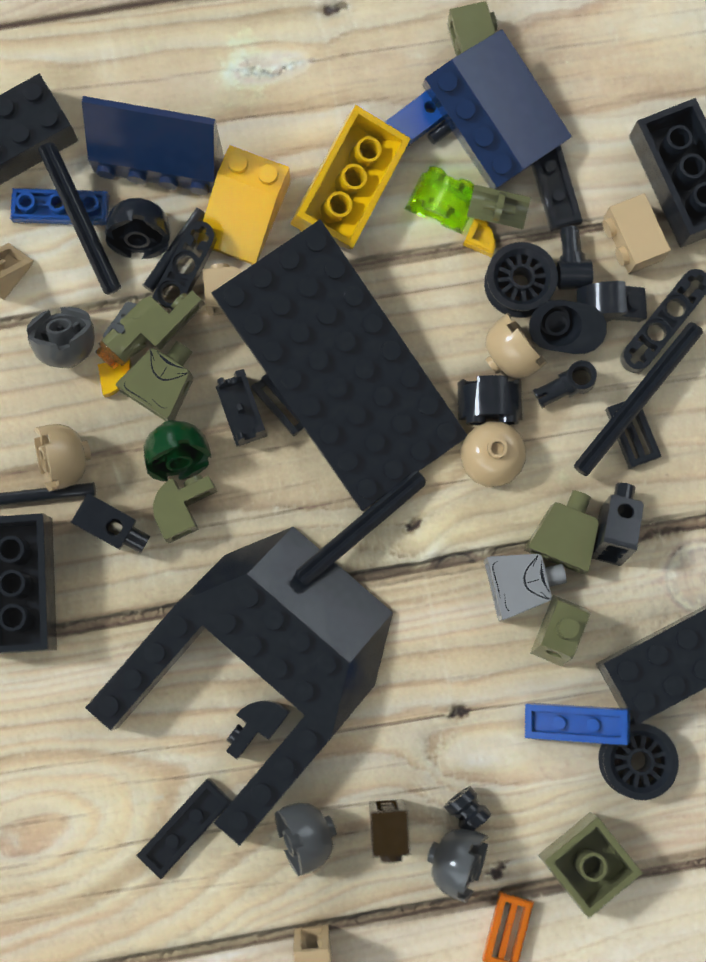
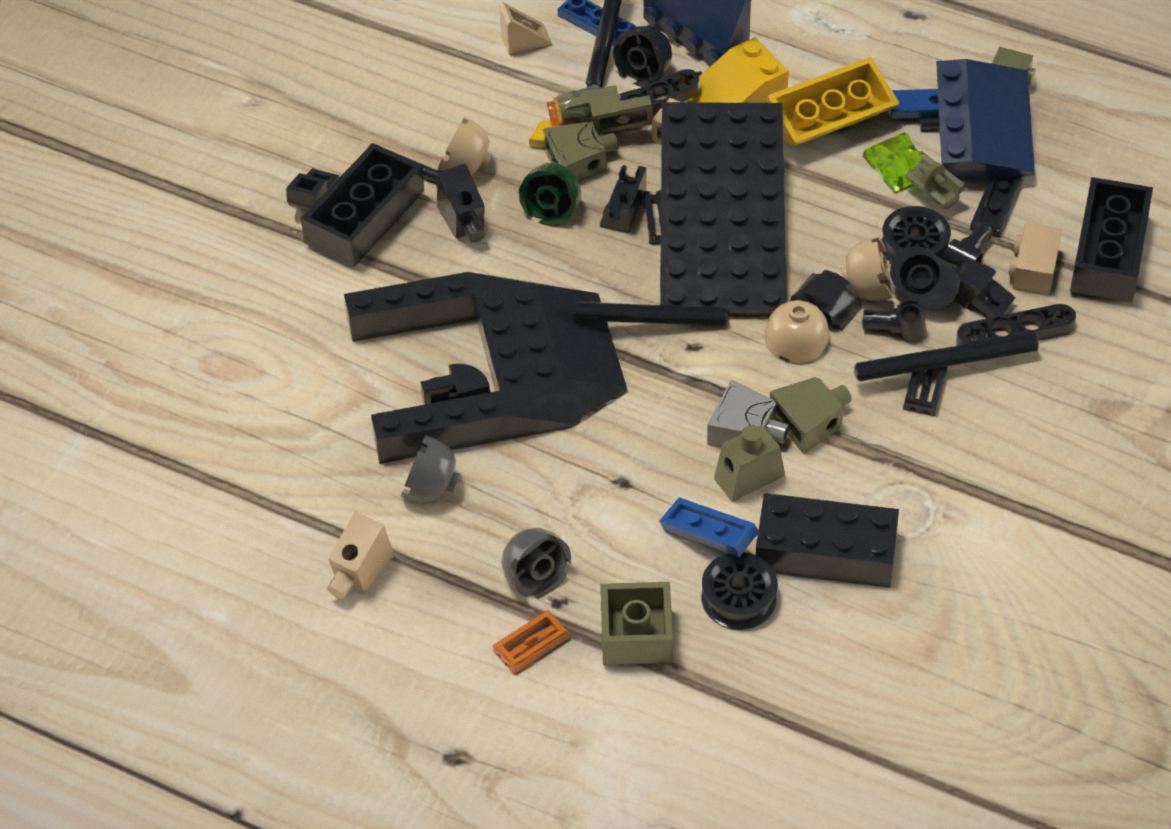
camera: 40 degrees right, 30 degrees down
dark grey cylinder [26,307,95,368] -> none
black tile [136,778,232,879] -> none
olive brick [153,475,217,543] -> none
dark brown brick [369,799,410,863] -> none
black wheel [444,786,491,831] -> none
yellow tile [463,218,496,258] -> none
black torso [592,483,644,566] -> none

